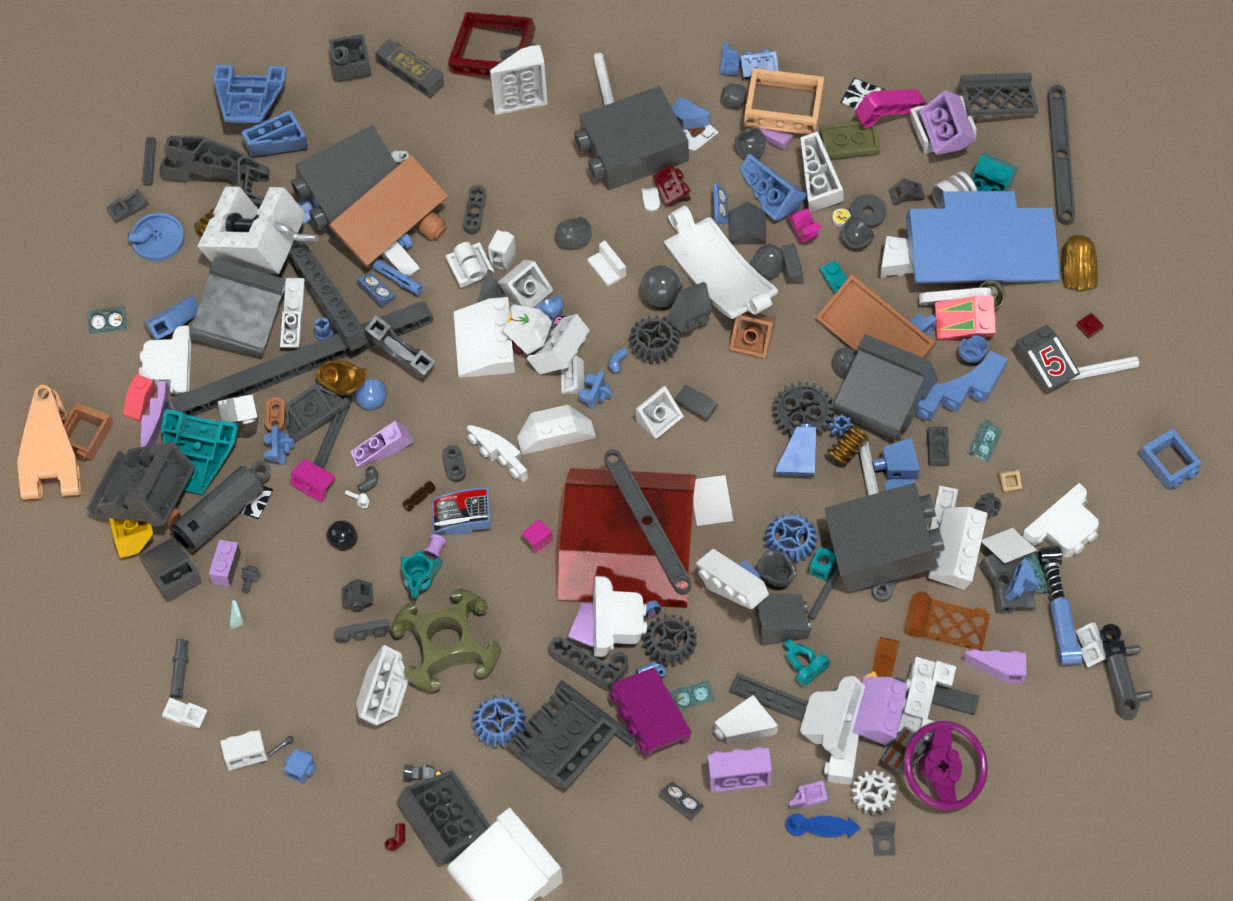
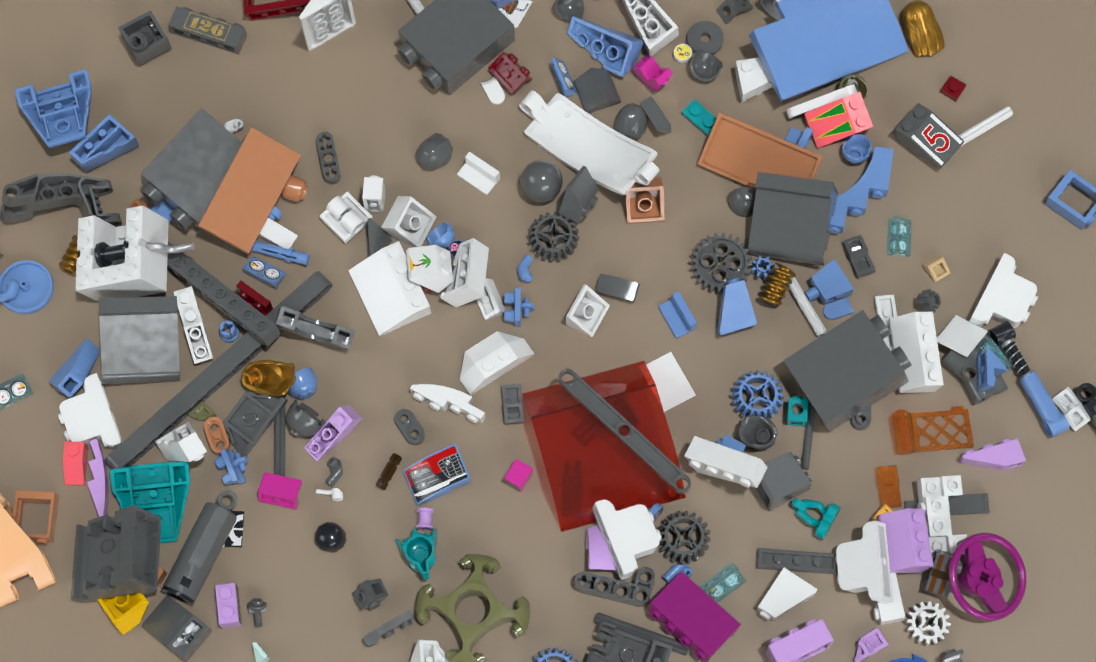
camera: 20 degrees left, 10 degrees up
none -> olive tile [189,401,216,421]
none -> dark red bracket [236,280,273,316]
none -> dark grey cylinder [286,400,326,437]
none -> dark grey slope [502,384,524,424]
none -> medium blue panel [659,291,697,339]

